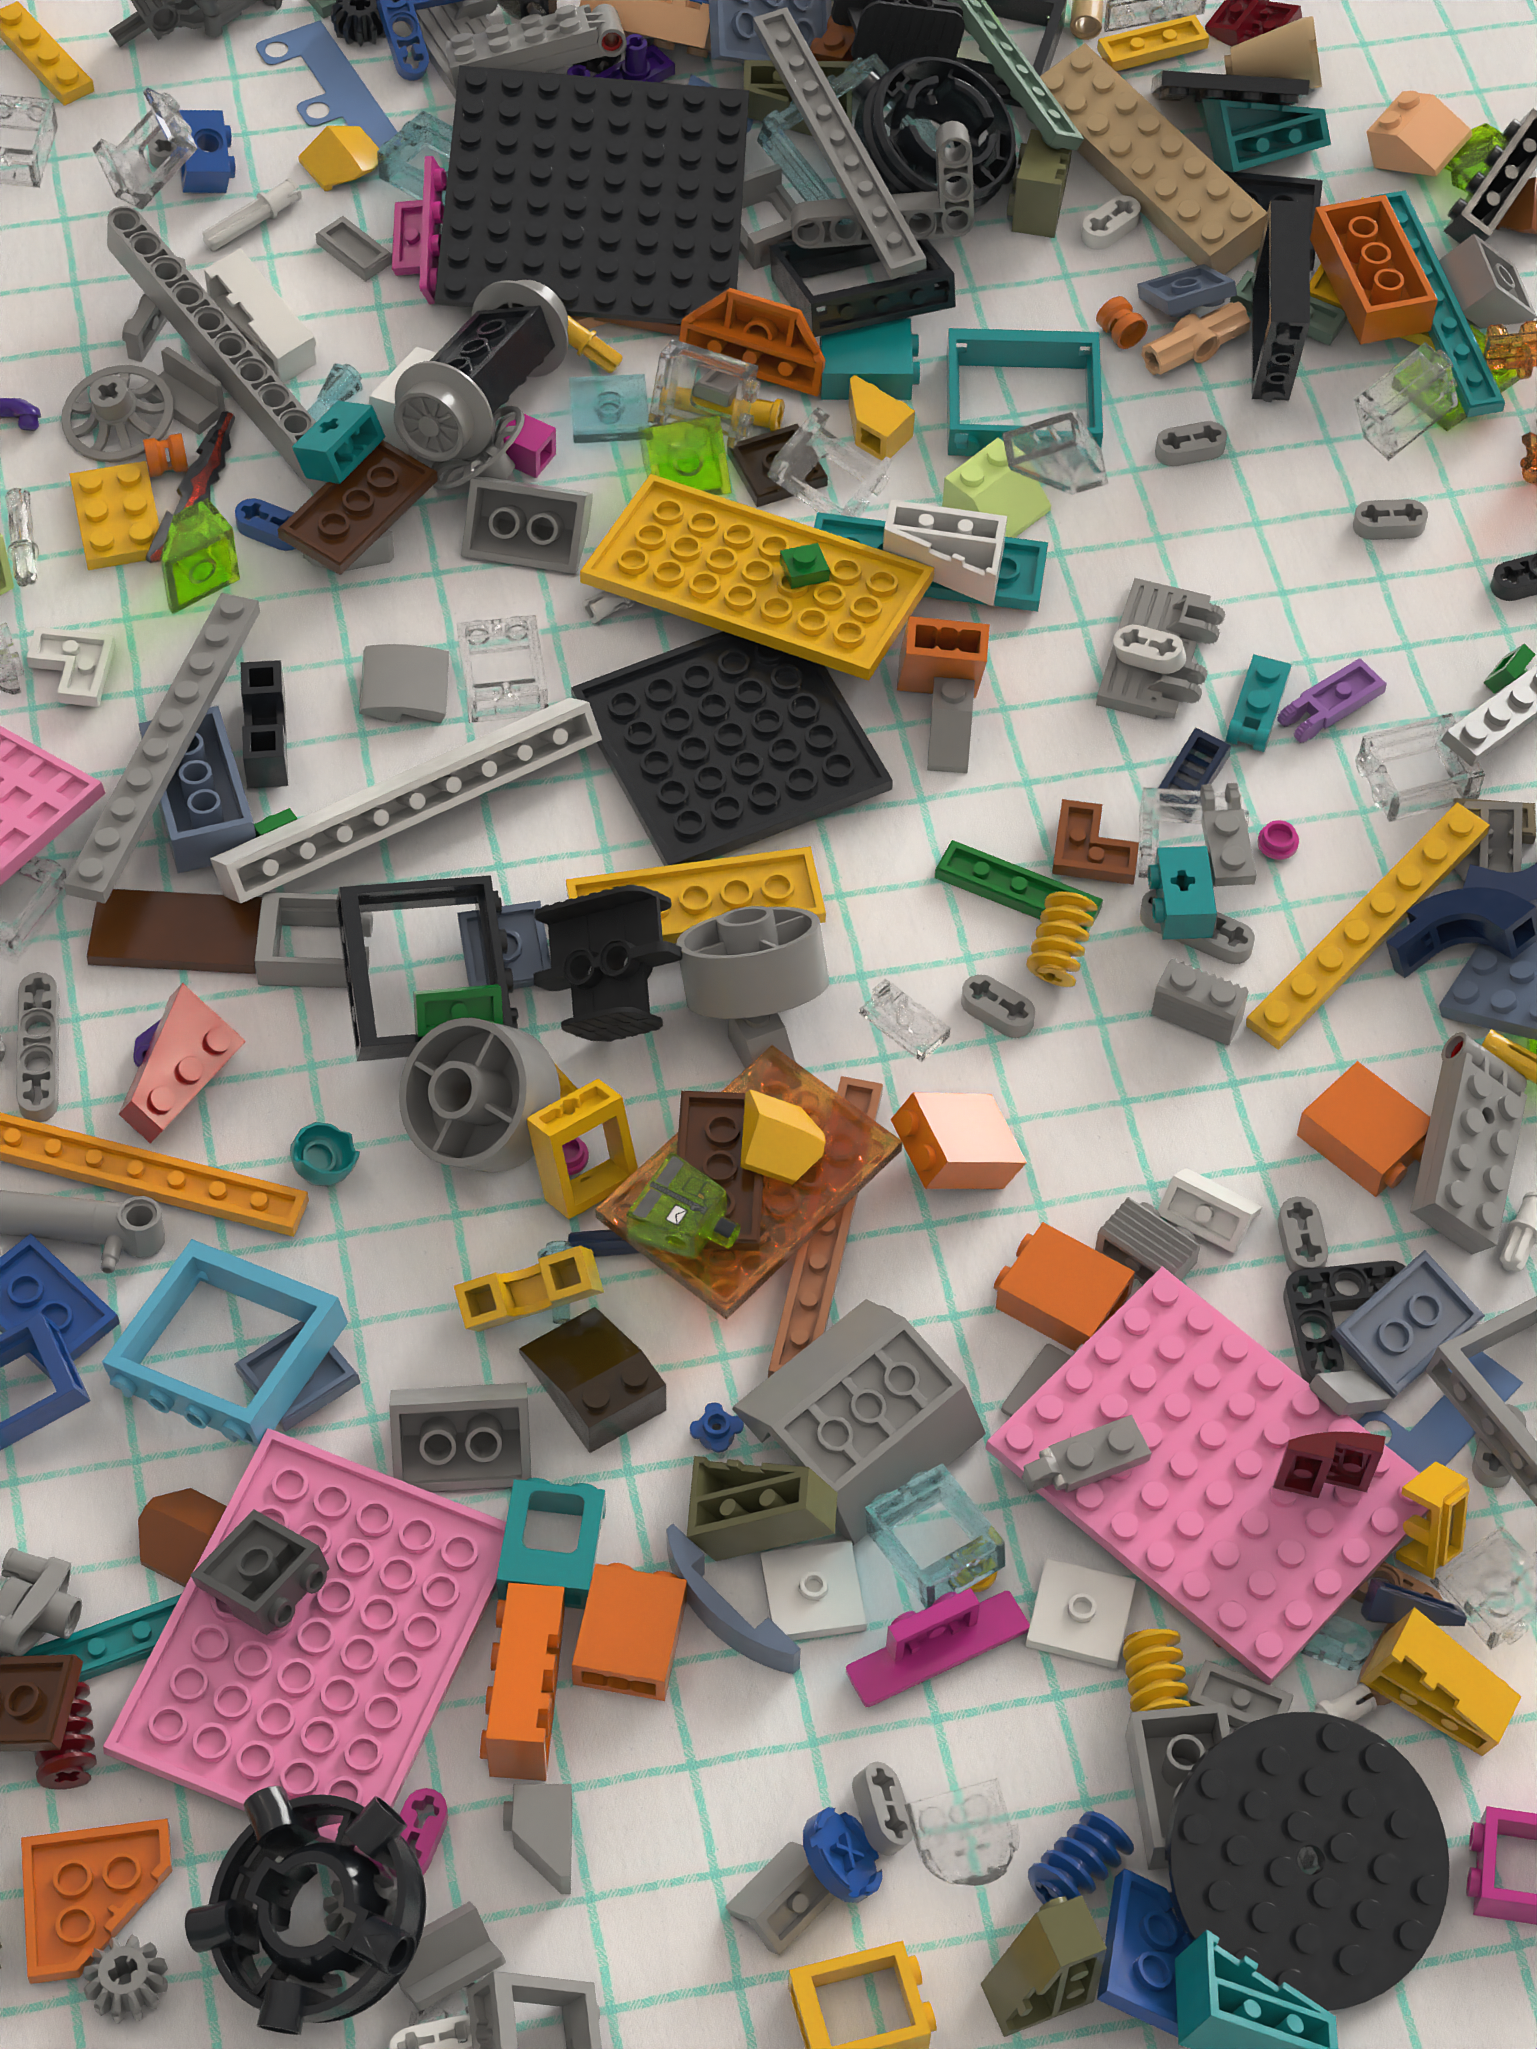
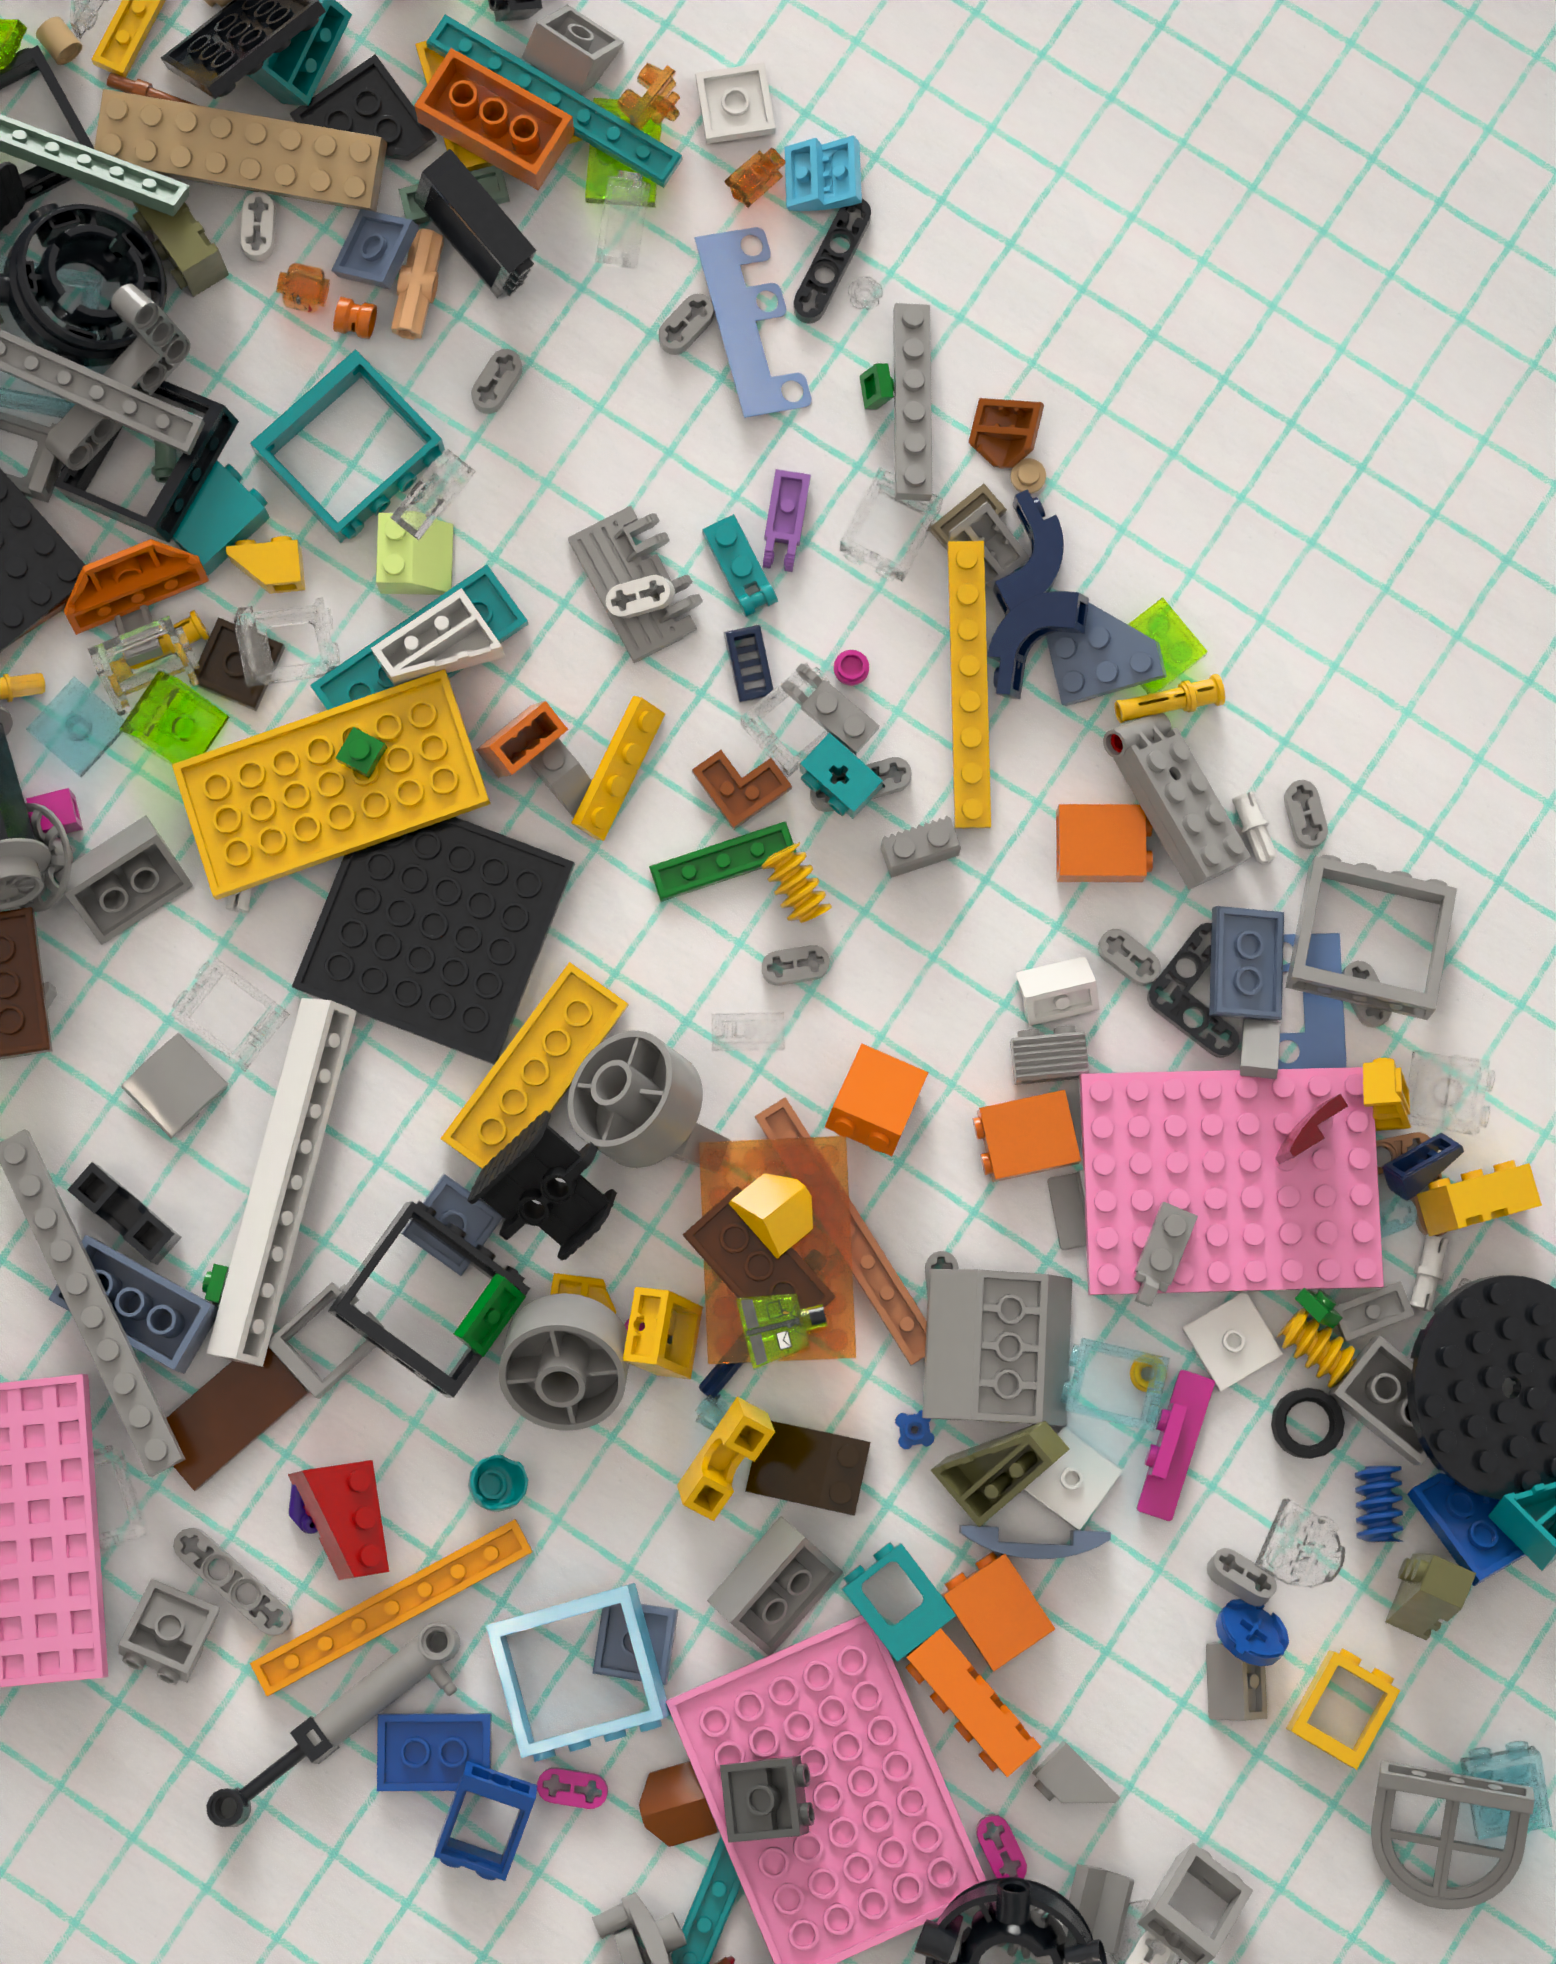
camera: 45 degrees left, 25 degrees up
none -> clear orange head [276,263,330,313]
none -> dark pink beam [537,1767,608,1809]
none -> yellow plate [571,696,665,841]
none -> medium blue piece [694,227,812,418]
none -> black tyre [1271,1388,1345,1459]
none -> green plate [1294,1288,1343,1329]

